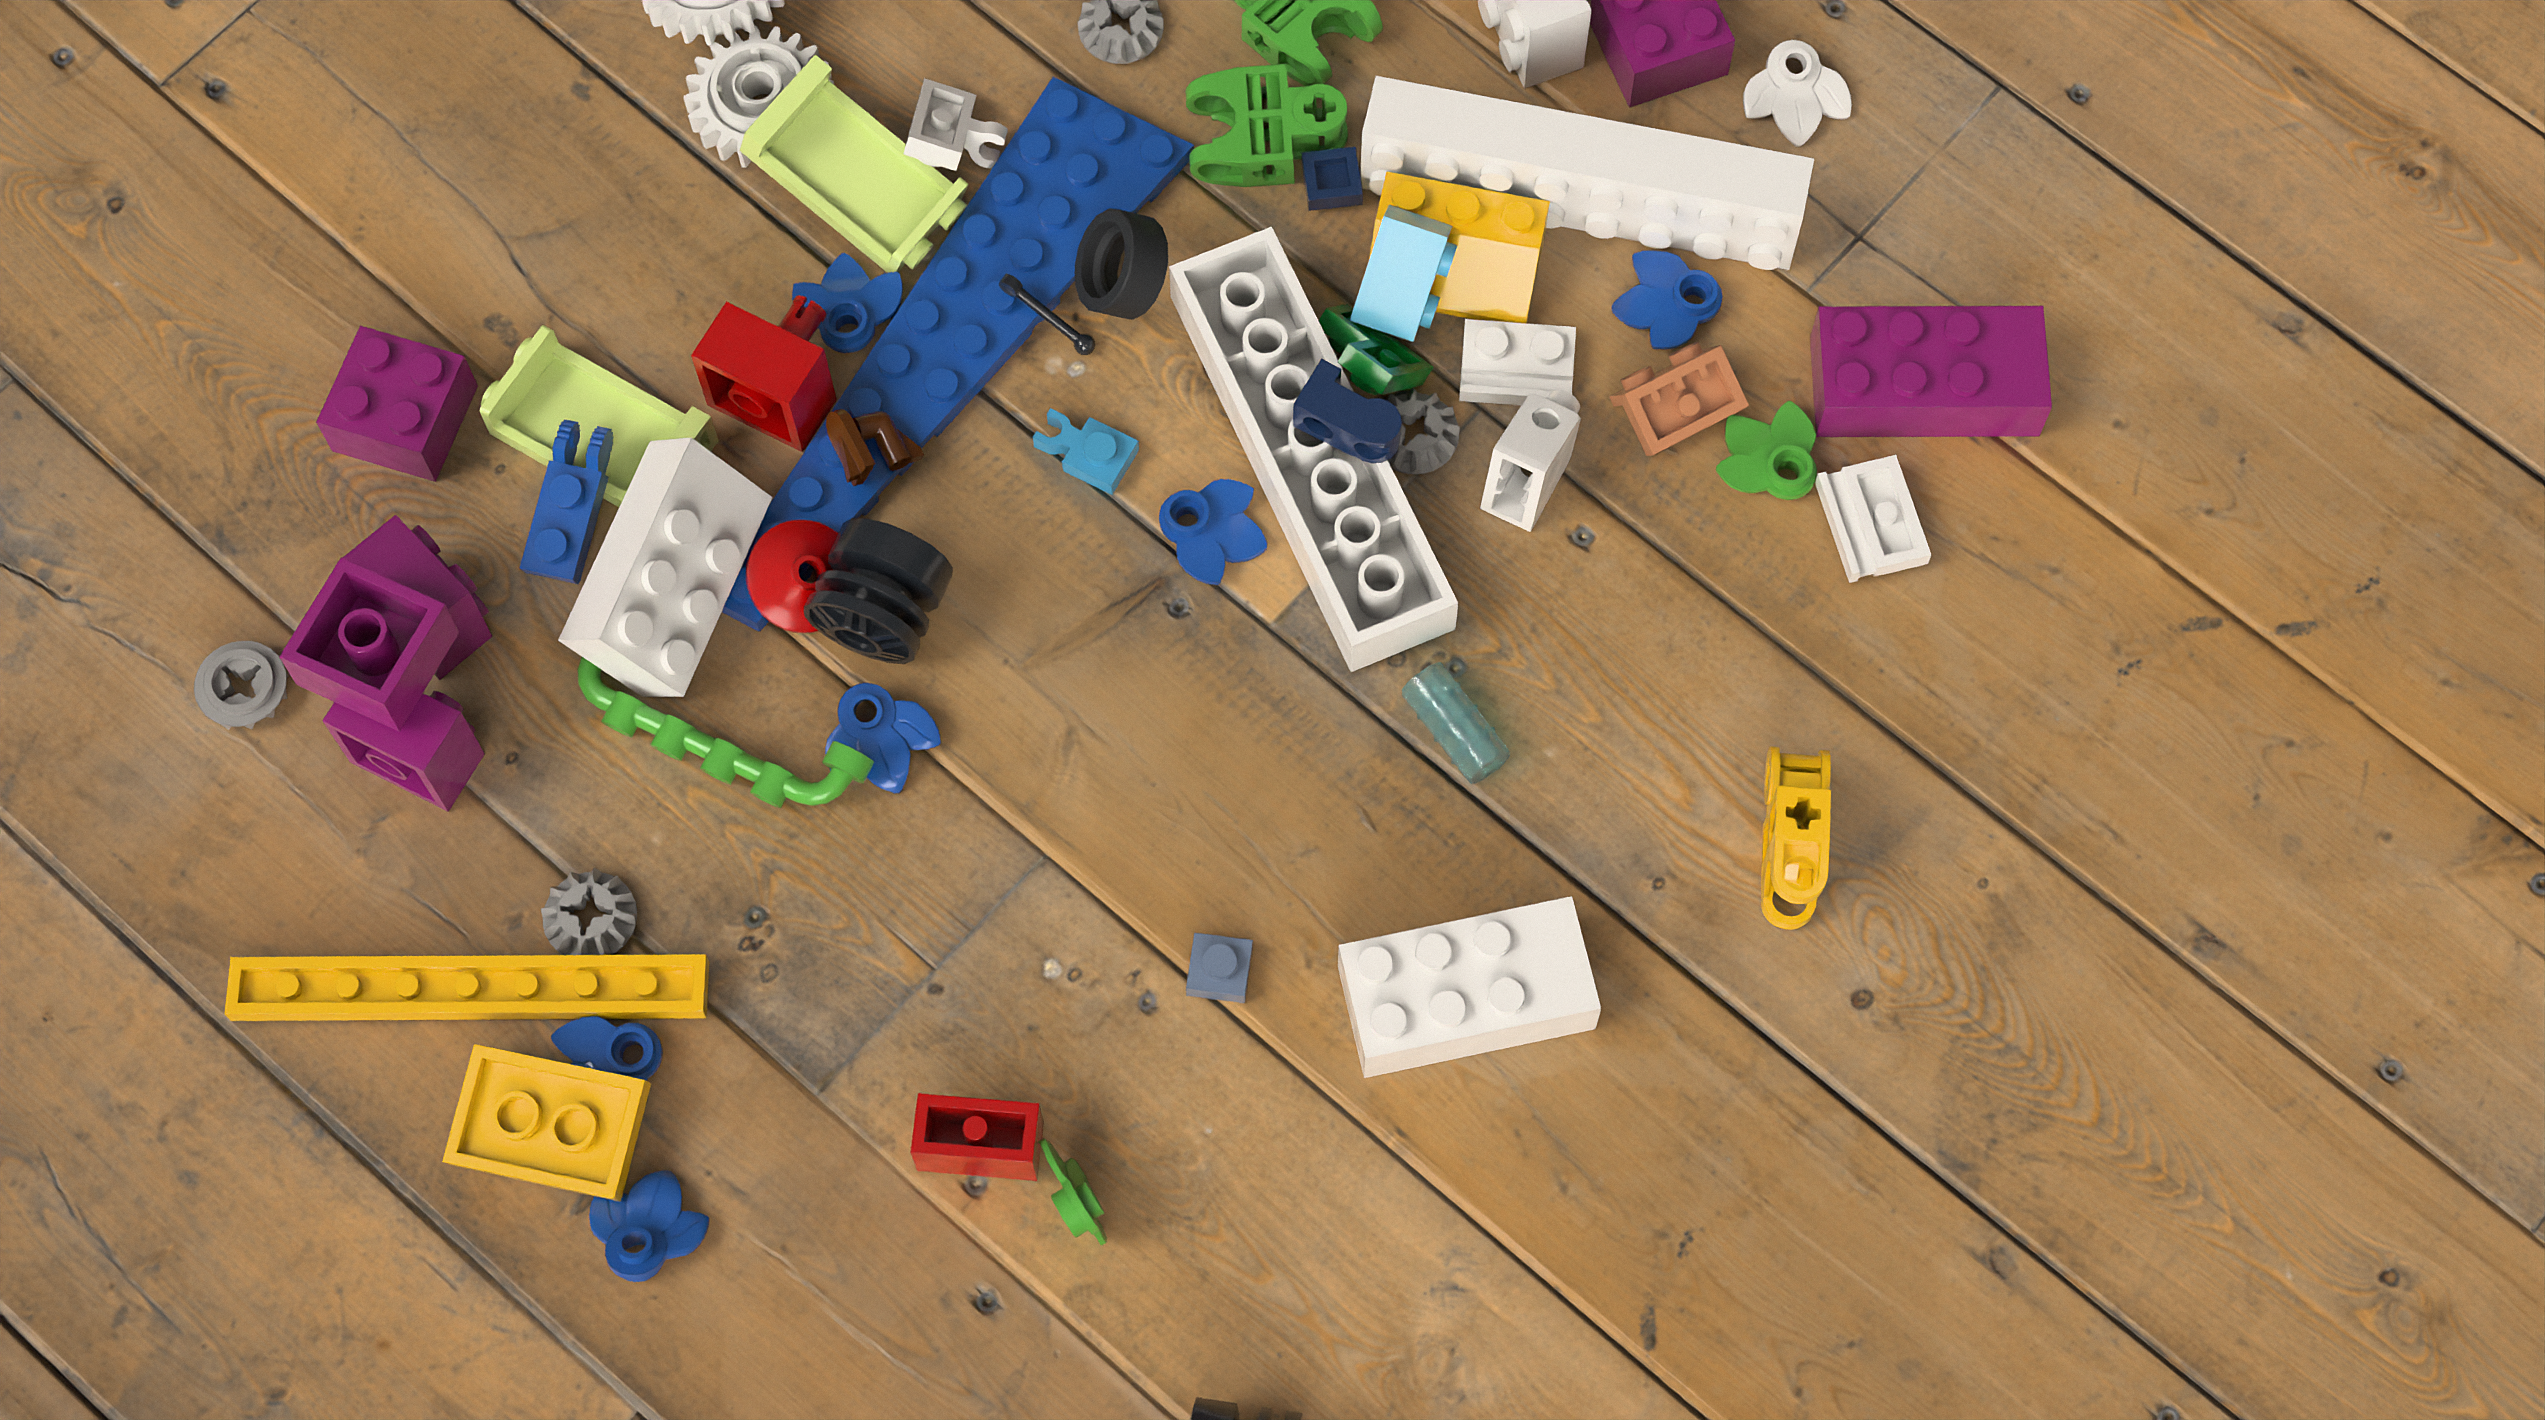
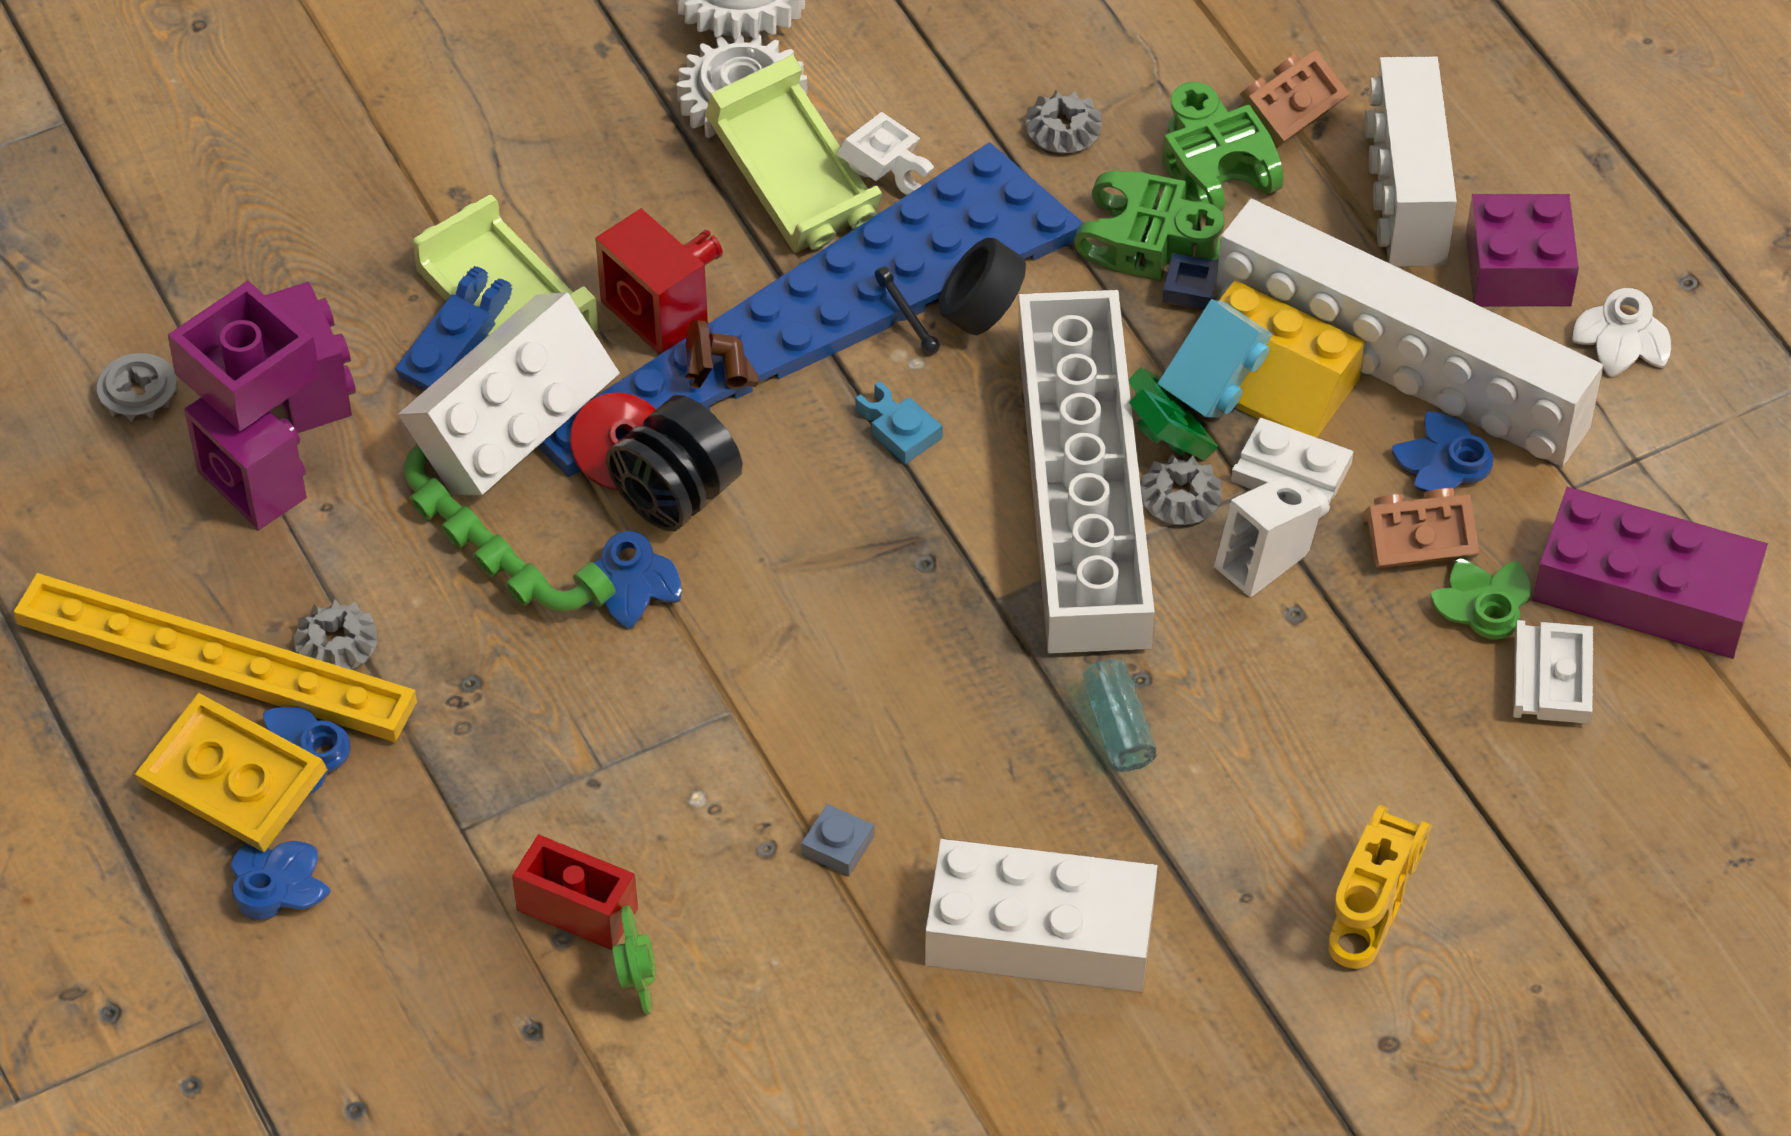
camera: 20 degrees right, 15 degrees down
magenta brick [316,325,478,482] -> none
blue plate [792,253,903,353] -> none
blue plate [1159,479,1268,585] -> none
dark blue leg [1293,358,1402,464] -> none

